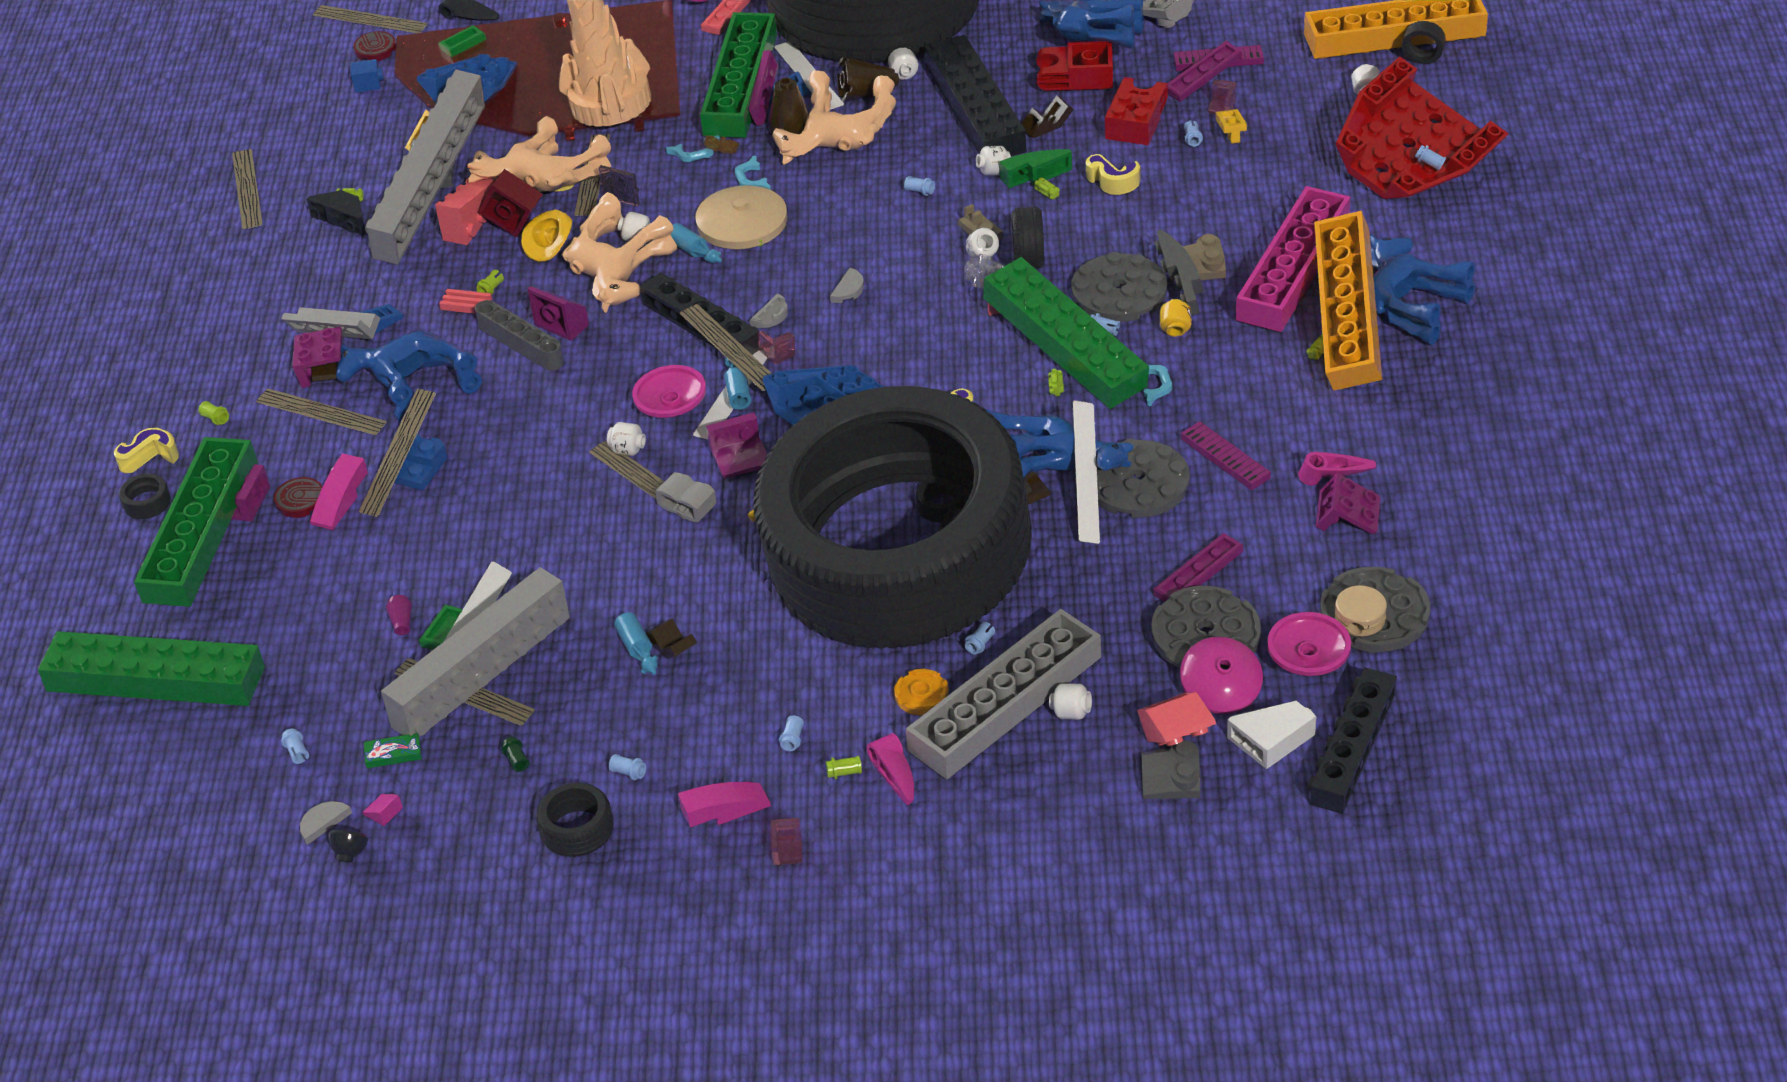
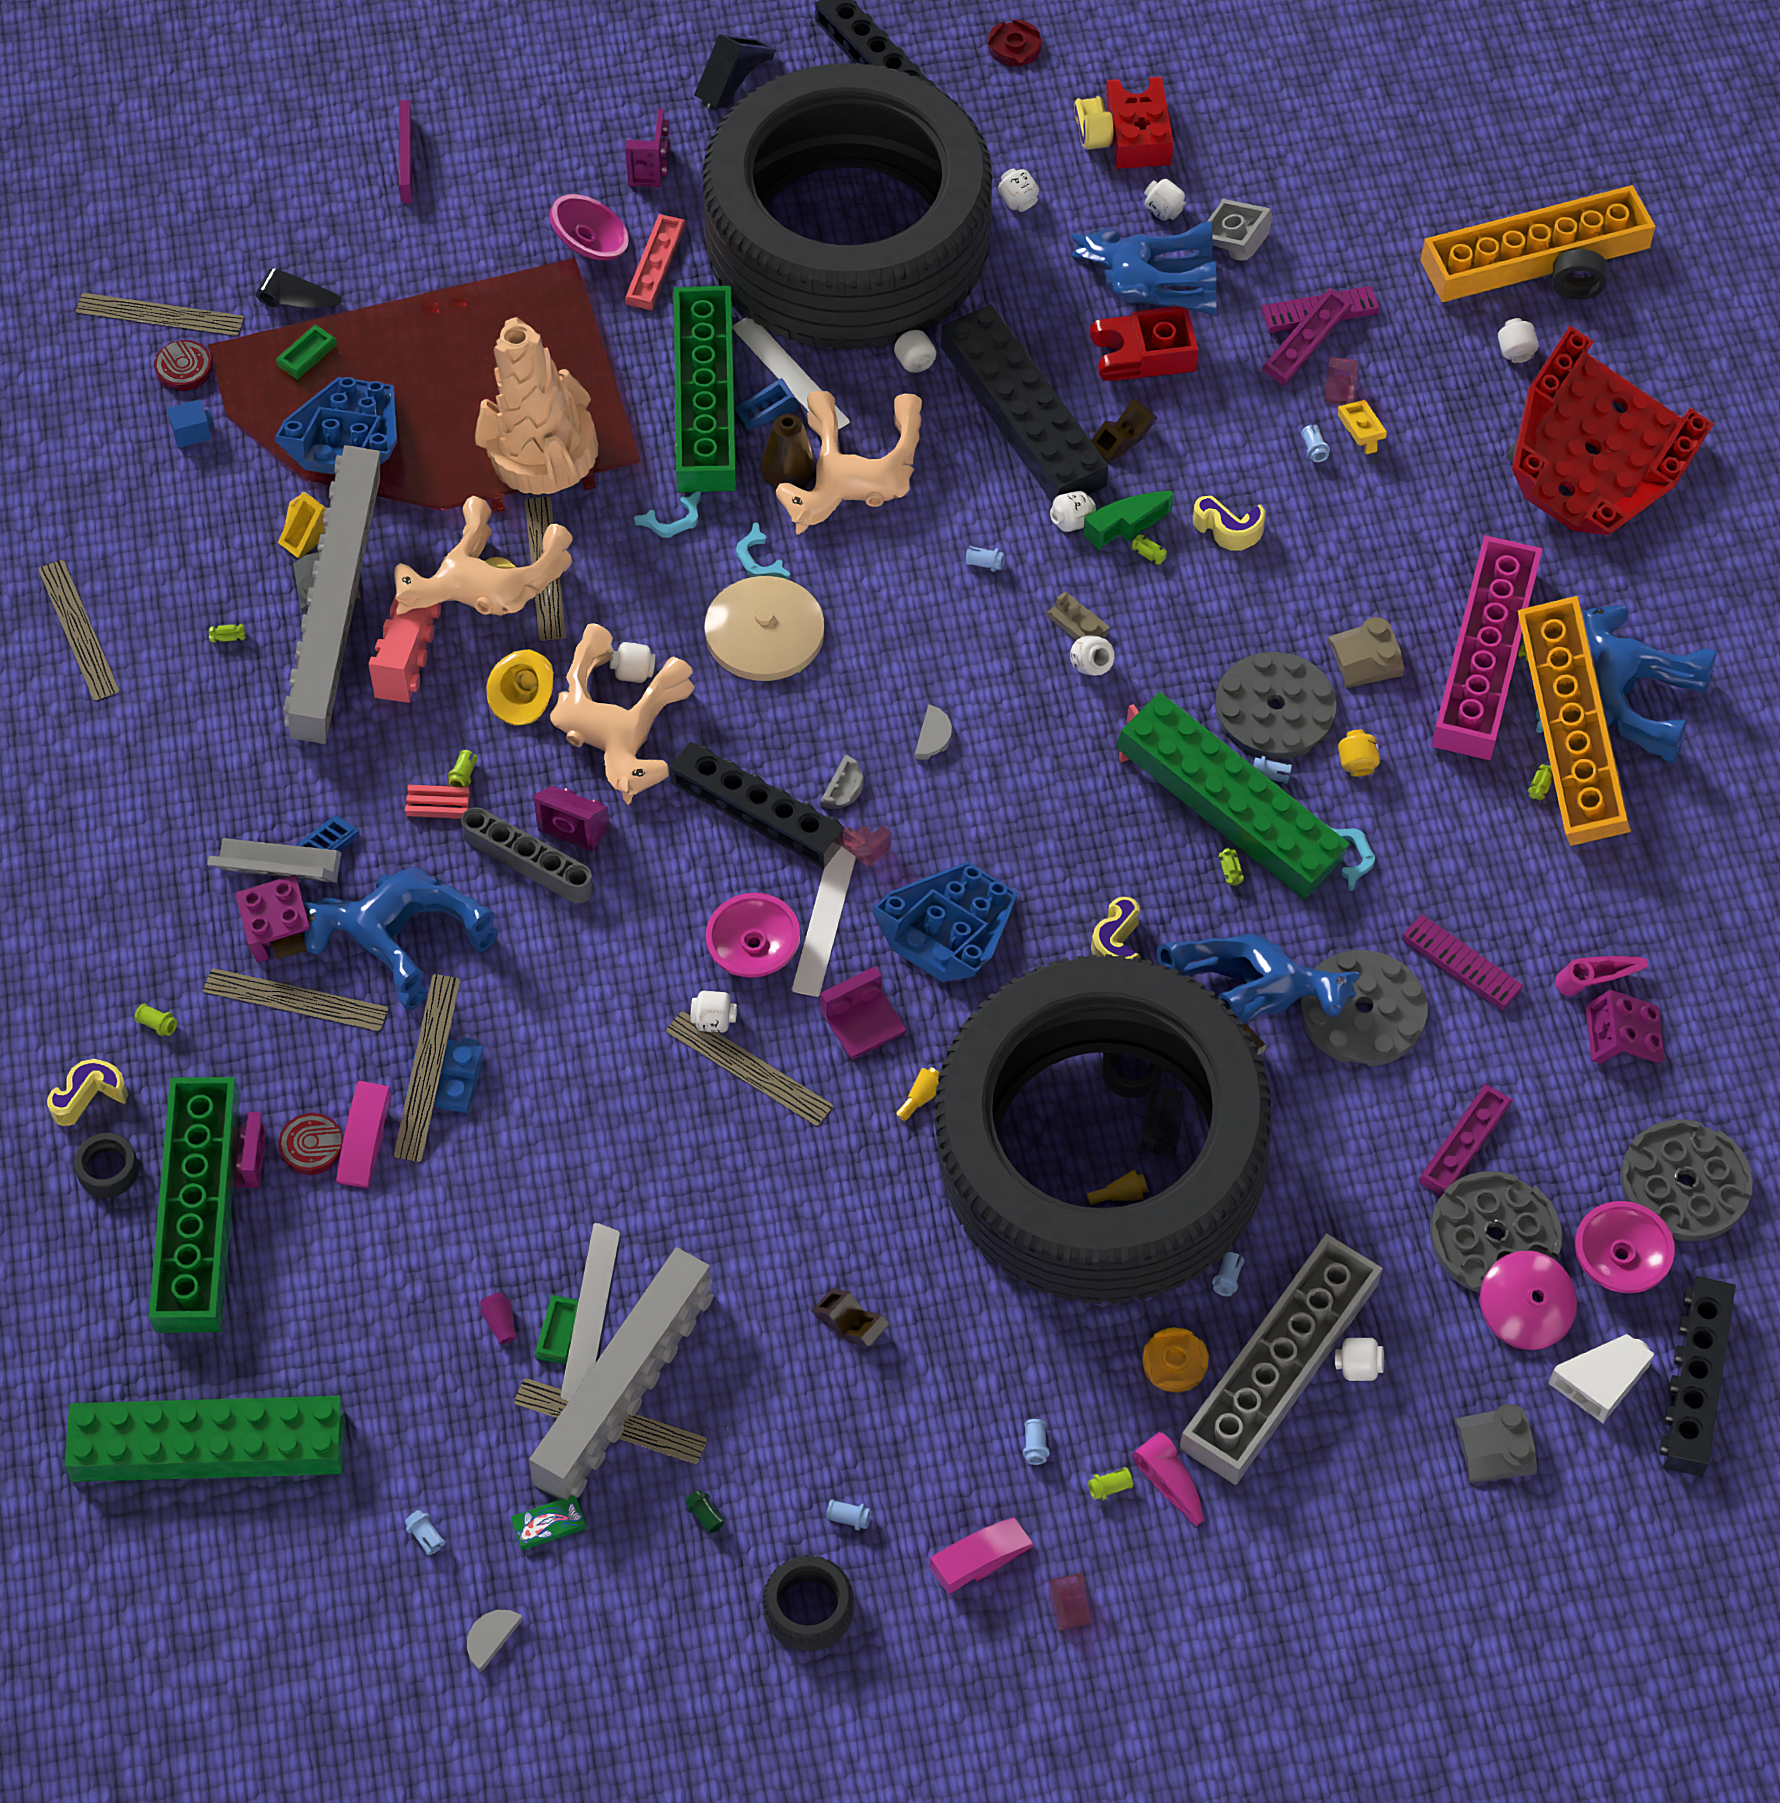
camera: 15 degrees left, 15 degrees up
black slope [307,190,366,236] -> none
black brick [329,830,369,863] -> none
dark pink slope [363,794,403,826] -> none
dark red brick [478,169,543,238] -> none
clear purple piece [599,165,640,206] -> none
dark azure wheel [614,612,658,675] -> none
light grey brick [656,472,716,522] -> none
dark azure wheel [671,223,722,263] -> none
dark tan sticker [680,304,772,391] -> none
clear orange piece [704,136,739,154] -> none
dark azure wheel [724,357,751,410] -> none
magenta tile [748,50,778,126] -> none
dark brown cone [837,57,899,102] -> none
clear brick [964,254,1004,289] -> none
black tyre [1012,207,1045,269] -> none
white sticker [1073,401,1100,544] -> none
red brick [1105,77,1168,145] -> none
coral slope [1137,692,1216,746] -> none
dark grey slope [1155,230,1204,316] -> none
tan head [1335,586,1387,636] -> none
light blue pin [1415,145,1446,171] -> none

